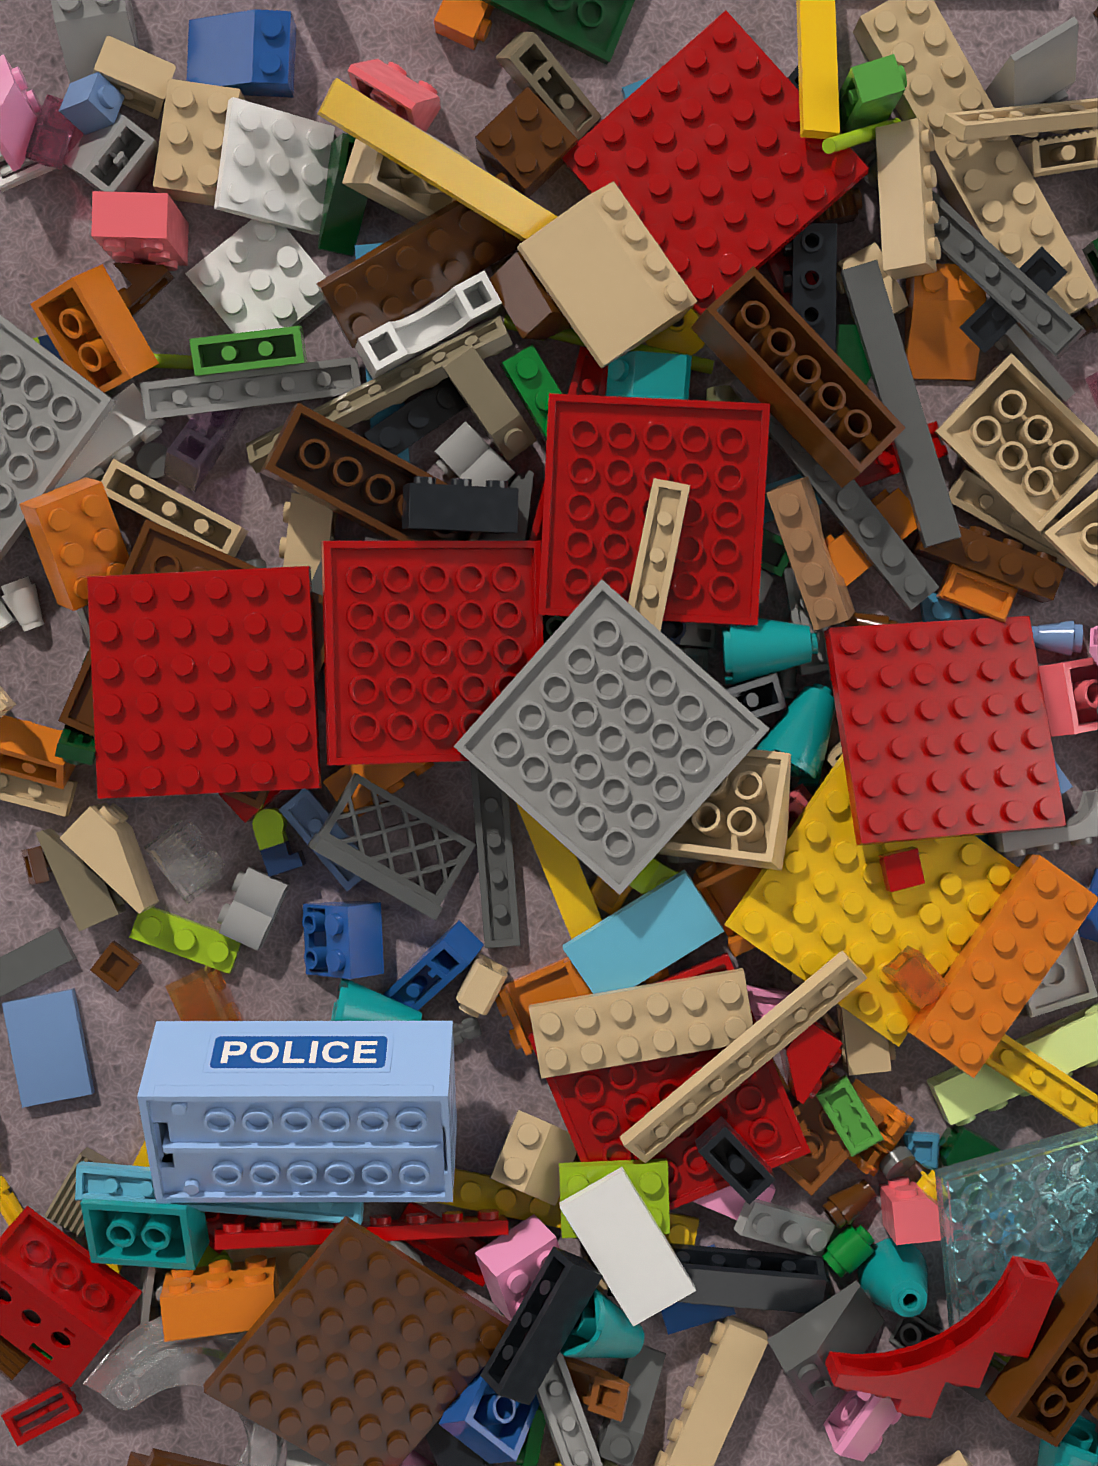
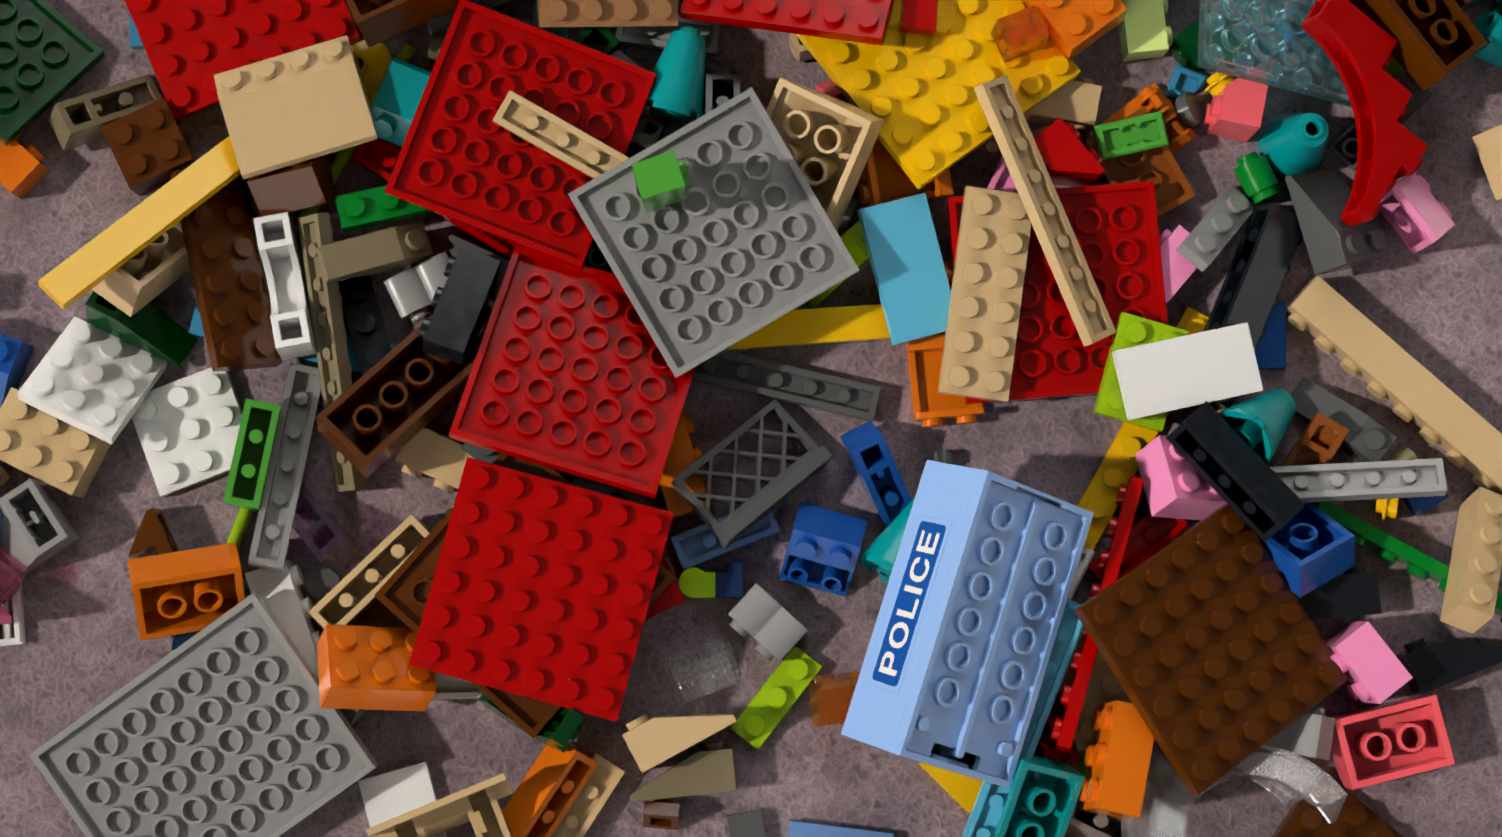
camera: 75 degrees left, 5 degrees down
white cone [1,576,44,632] -> none
reddish brown plate [90,940,142,992] -> none
coral brick [91,191,189,271] -> none
coral slope [348,59,441,132] -> none
tan brick [456,954,508,1018] -> none
tan slope [489,1110,577,1206] -> none
light orange tile [590,876,632,915] -> none
black brick [695,1116,776,1205] -> none
teal cone [755,683,836,787] -> none
reddish brown cone [822,1179,877,1229] -> none
none -> bright green brick [631,151,691,212]

